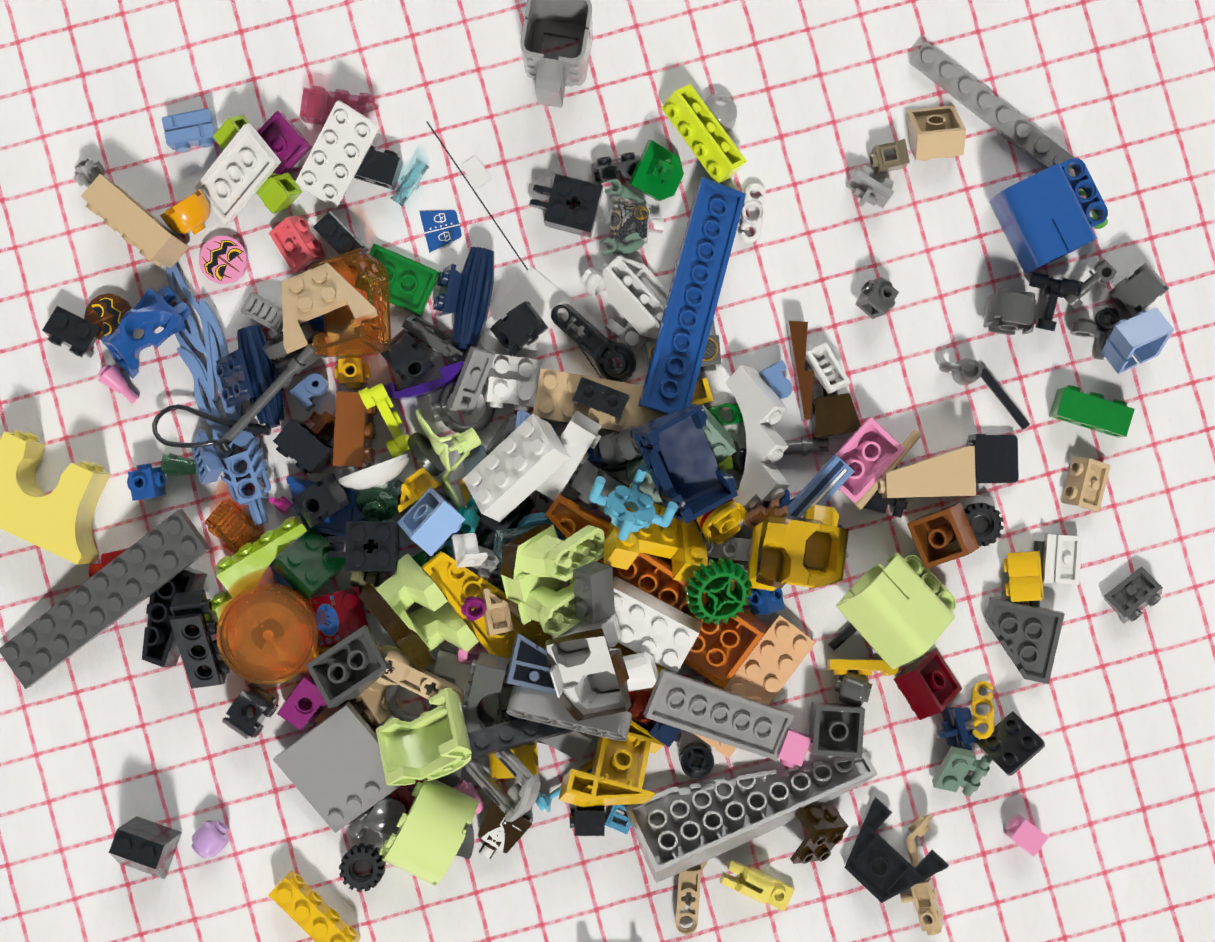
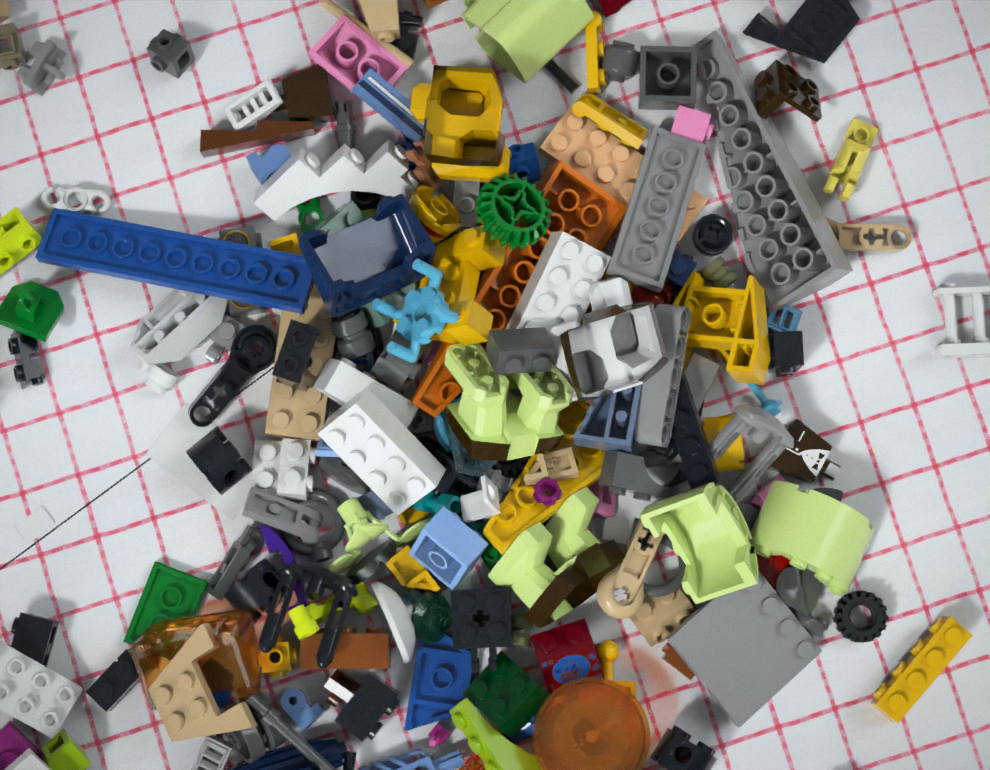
camera: 90 degrees left, 5 degrees down
coral bracket [269,216,326,274] -> none
magenta brick [277,670,326,730] -> none
black brick [291,473,352,528] -> none
dark grey slope [306,625,390,708] -> none
clear light blue pin [390,158,430,207] -> none
blue sticker [419,210,462,253] -> none
dark blue plate [433,247,494,351] -> none
black hinge [529,174,603,238] -> none
torso [600,179,664,255] -> none
none -> black piece [259,563,358,669]
none -> yellow plate [572,92,650,150]
none -> olive wheel [699,256,739,288]

